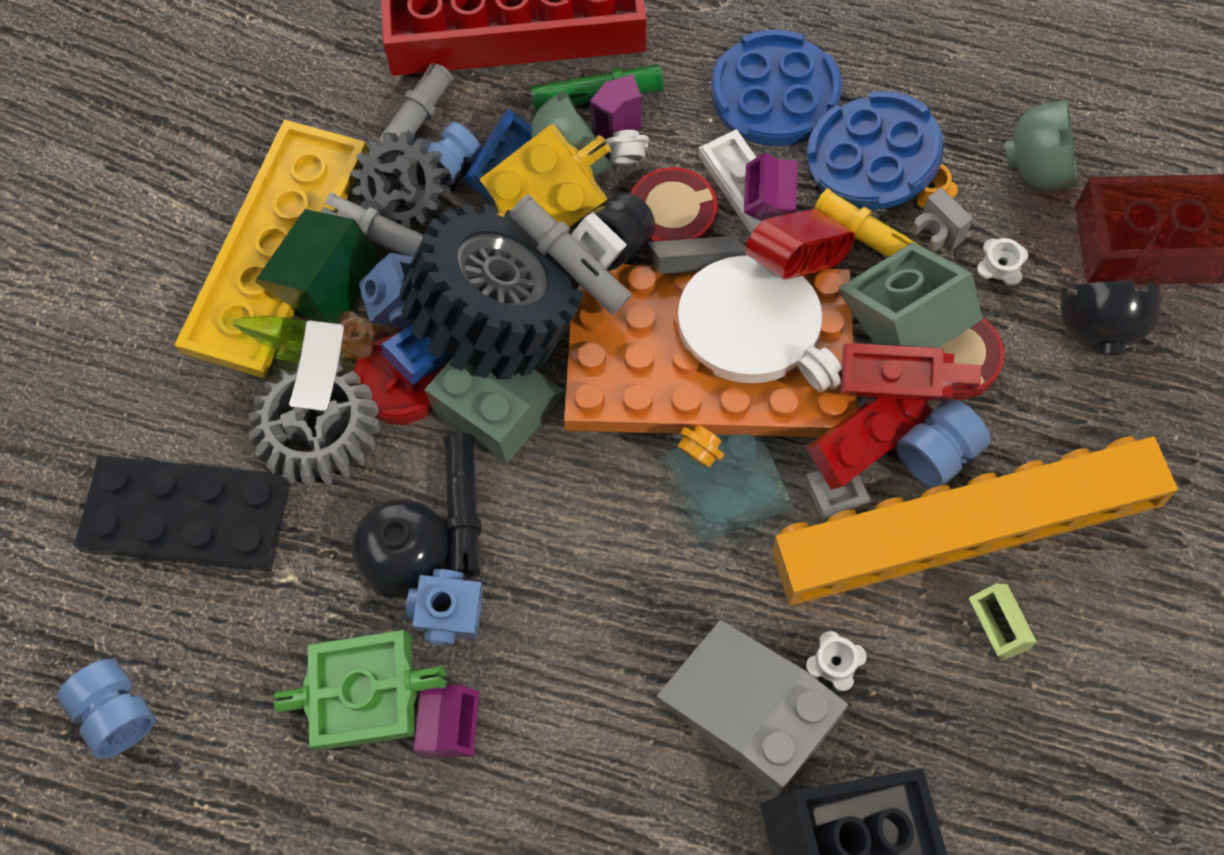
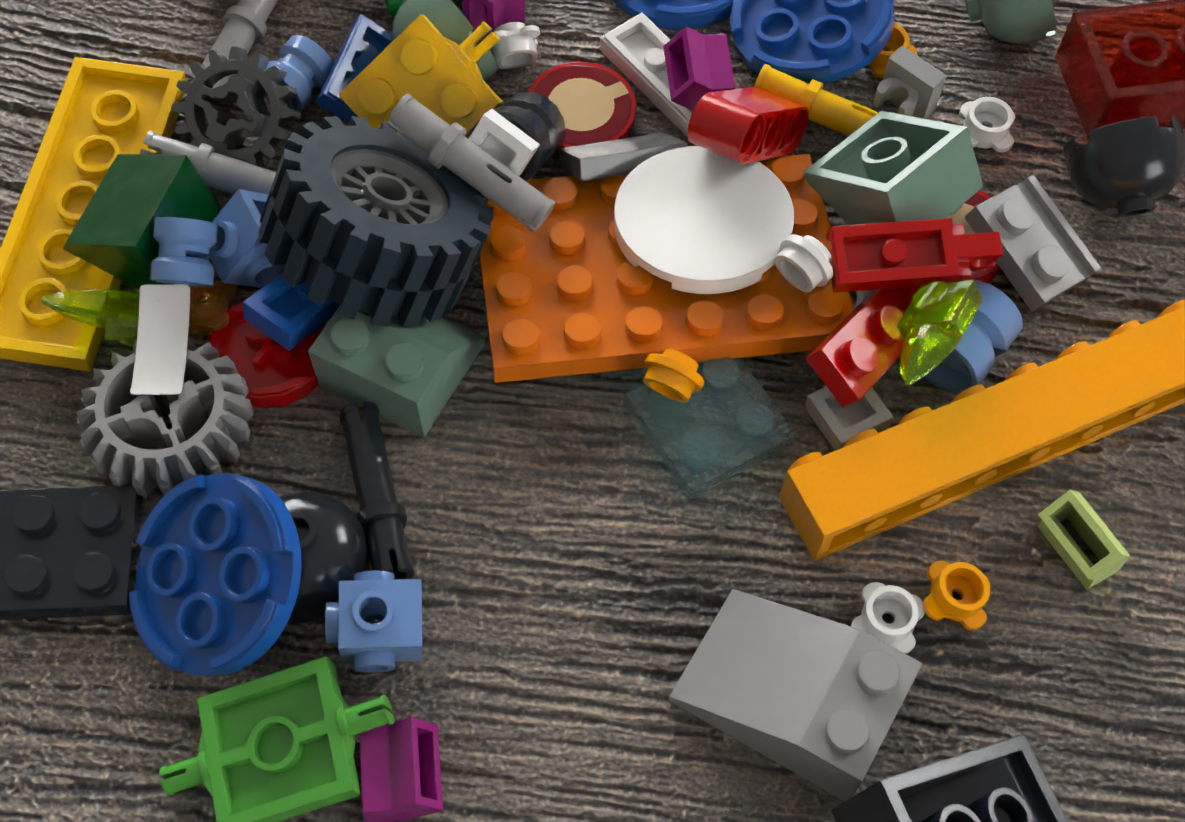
camera: 15 degrees left, 5 degrees down
none -> blue tile [129,473,302,676]
none -> medium blue wheel [150,217,218,287]
none -> clear neon green plate [897,280,984,385]
none -> light orange plate [922,561,990,631]
none -> light grey plate [964,175,1101,312]

